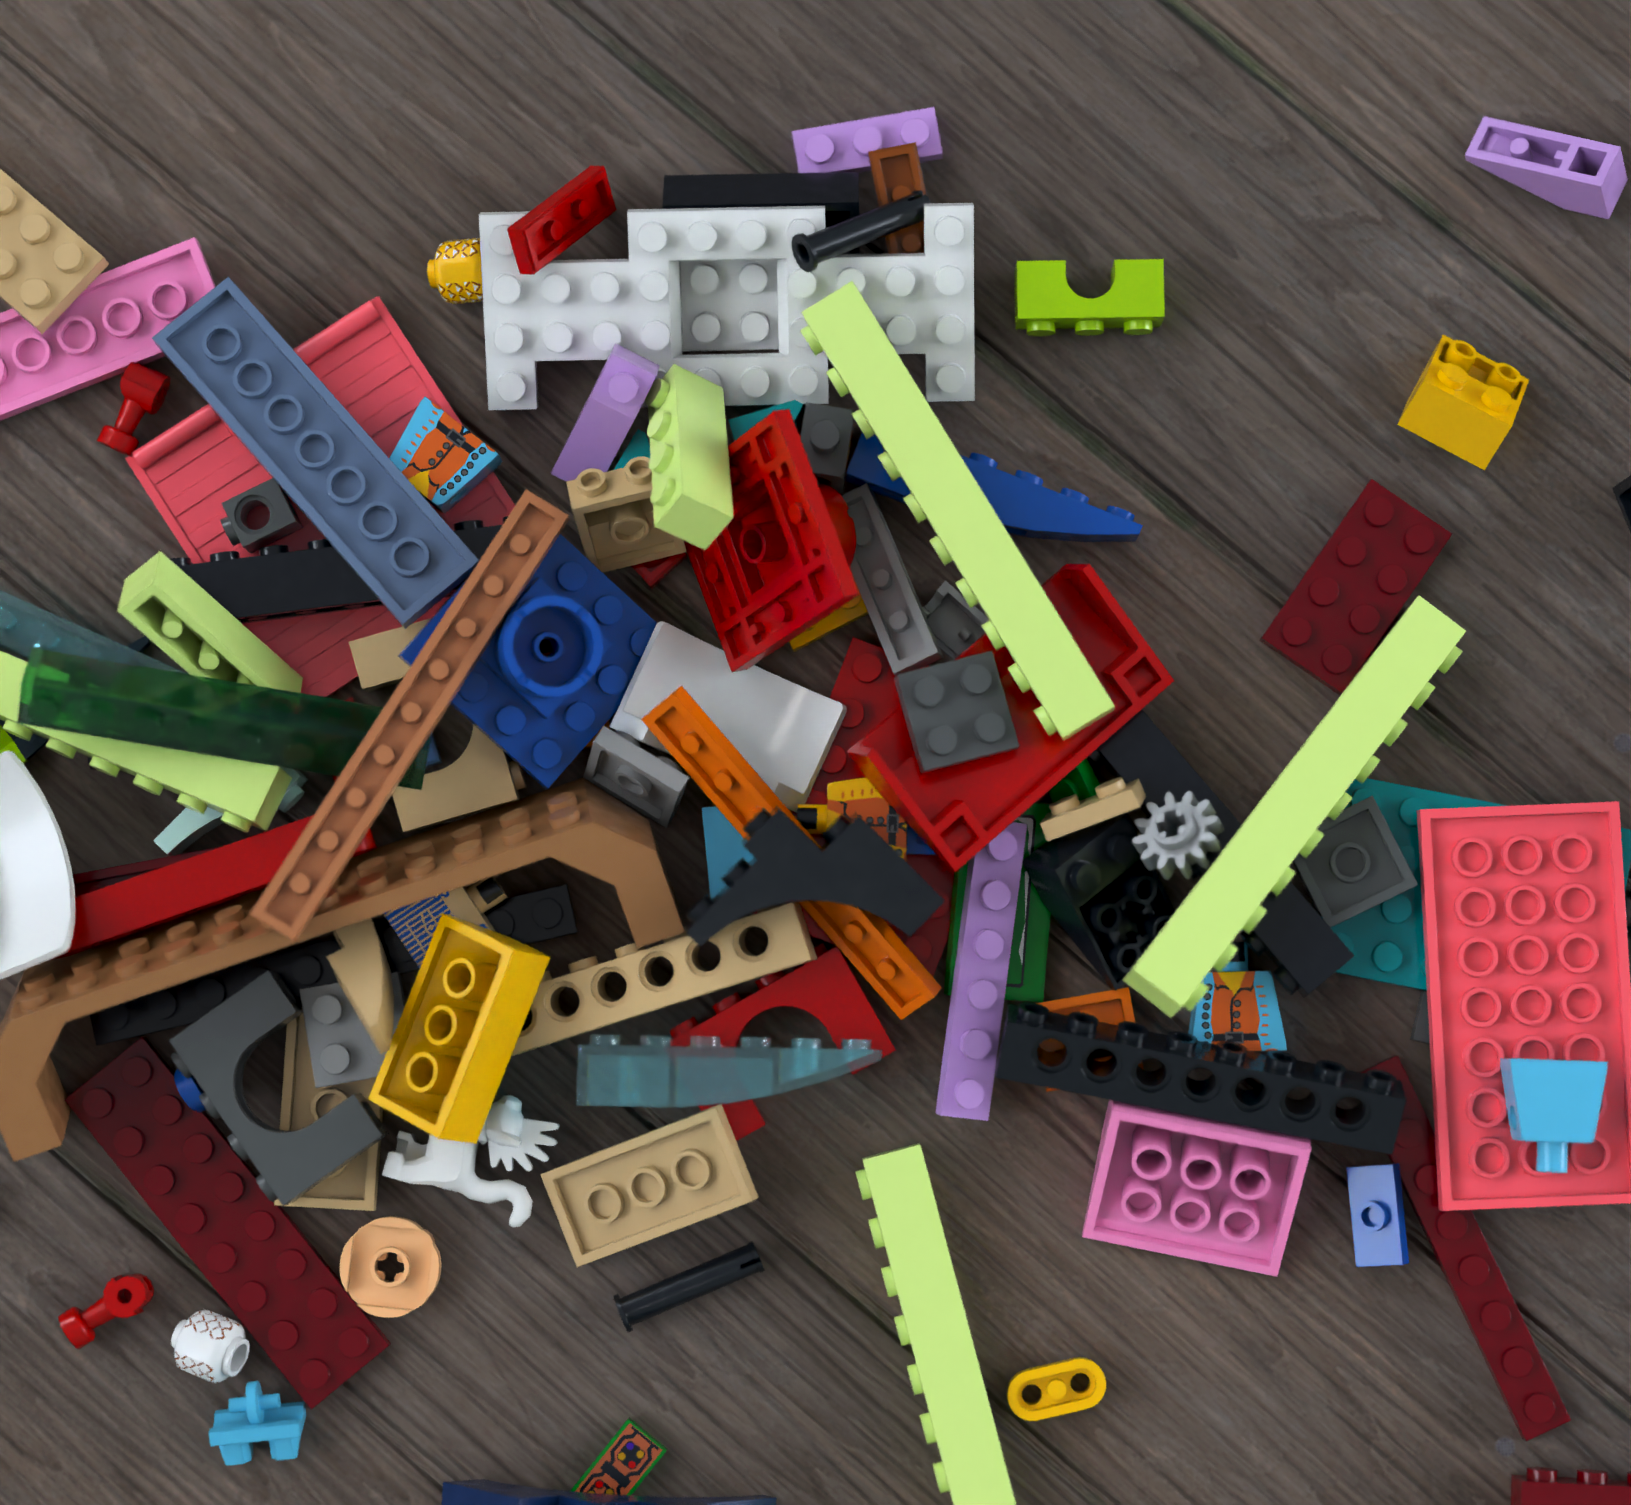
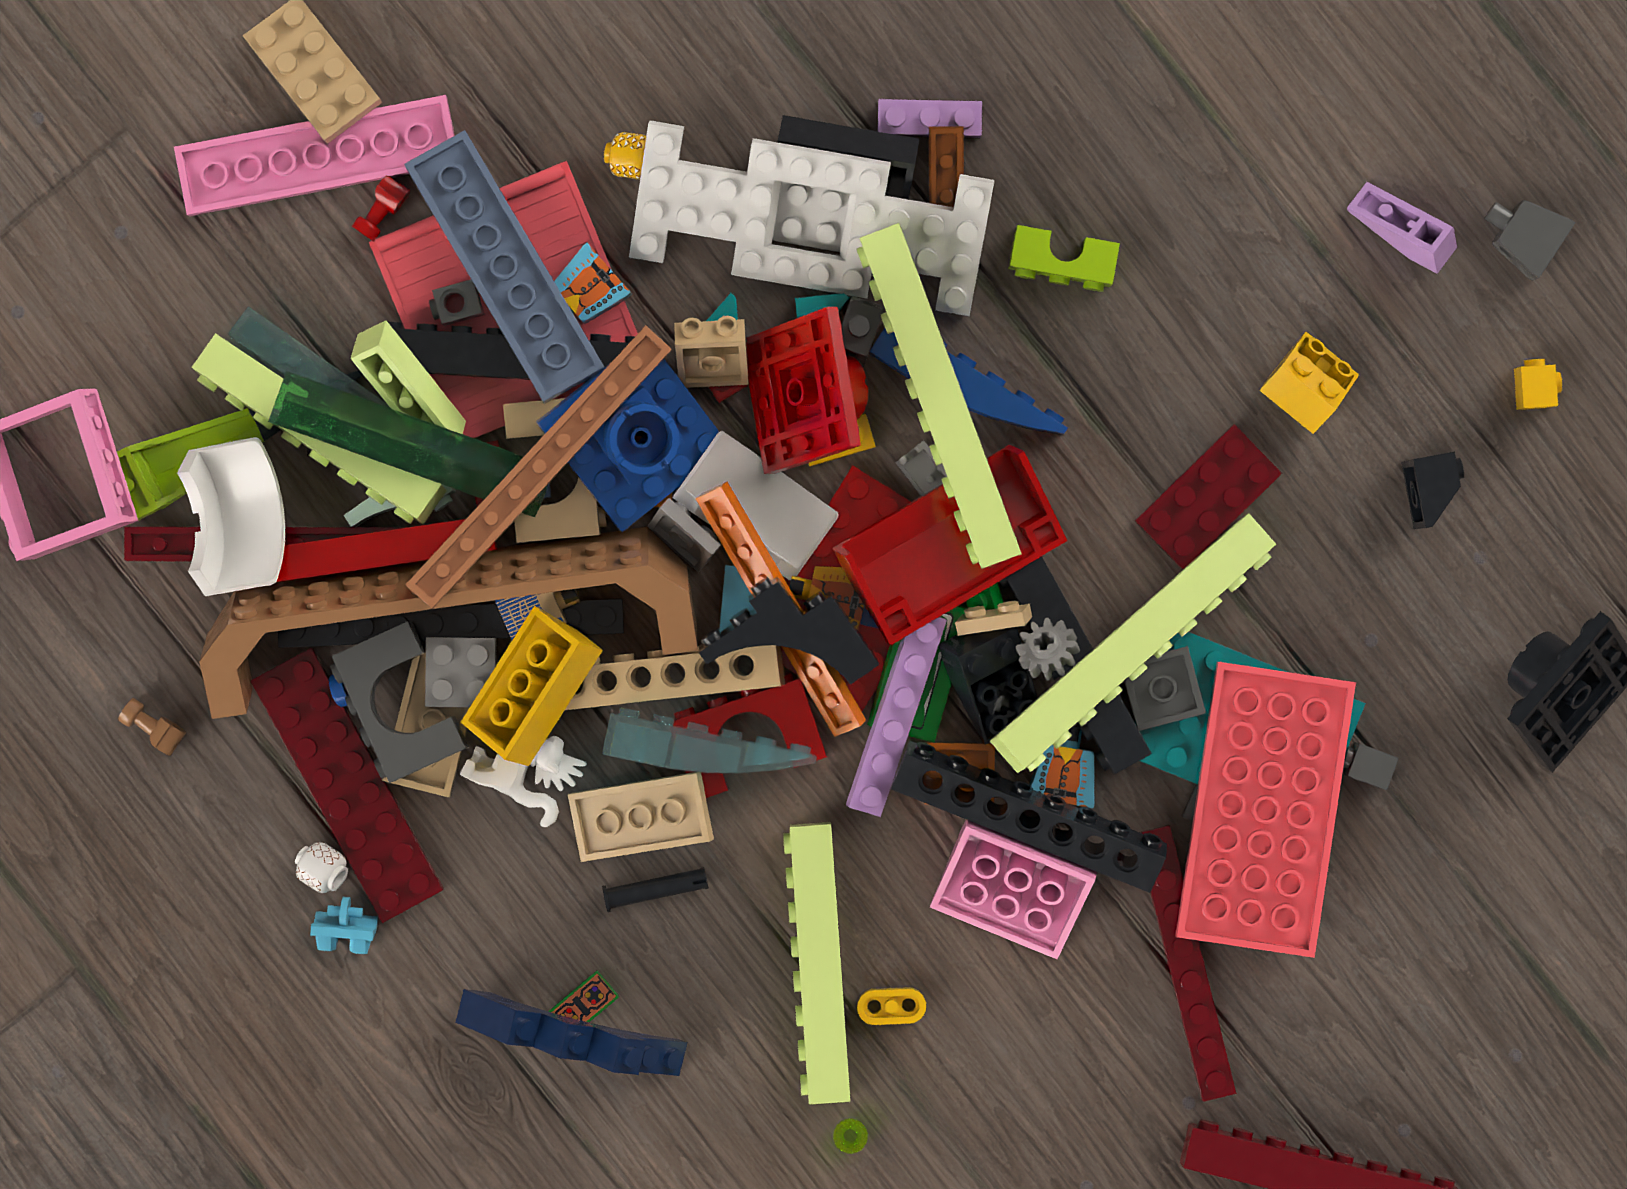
camera: 10 degrees right, 5 degrees up
red leg [58,1273,154,1349] -> none
tan slope [327,918,394,1054] -> none
light nougat plate [340,1216,441,1318] -> none
red tile [507,165,616,275] -> none
lavender slope [551,343,659,481] -> none
yellowish green brick [645,364,734,550] -> none
black pin [791,190,931,272] -> none
light grey plate [842,483,943,675] -> none
dark grey plate [894,651,1019,774] -> none
plate [1346,1163,1409,1267] -> none
medium azure torso [1500,1058,1607,1173] -> none

